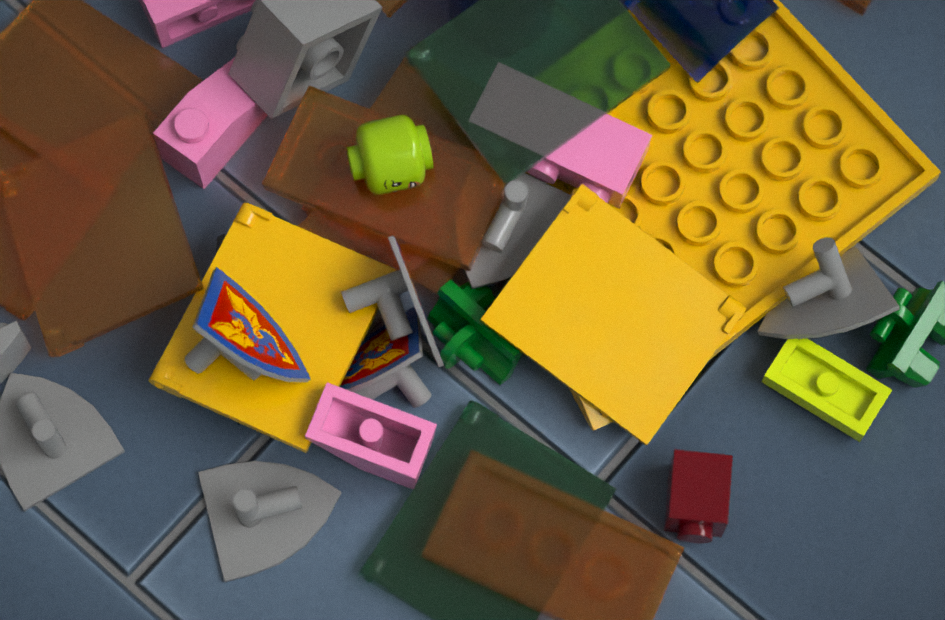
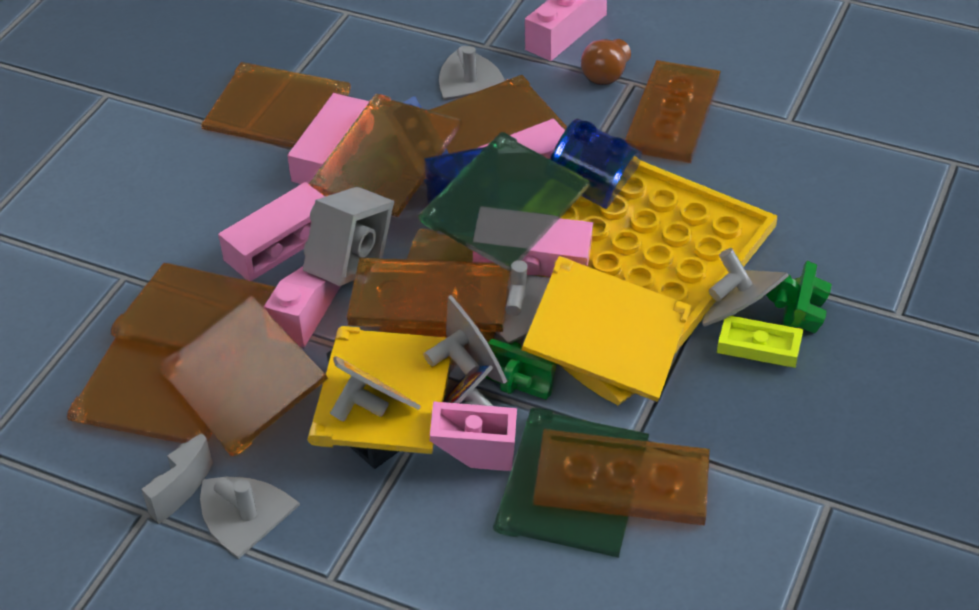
camera: 15 degrees left, 25 degrees down
light grey shield [198,461,342,582] -> none
lime head [346,114,434,195] -> none
dark red brick [664,449,733,543] -> none

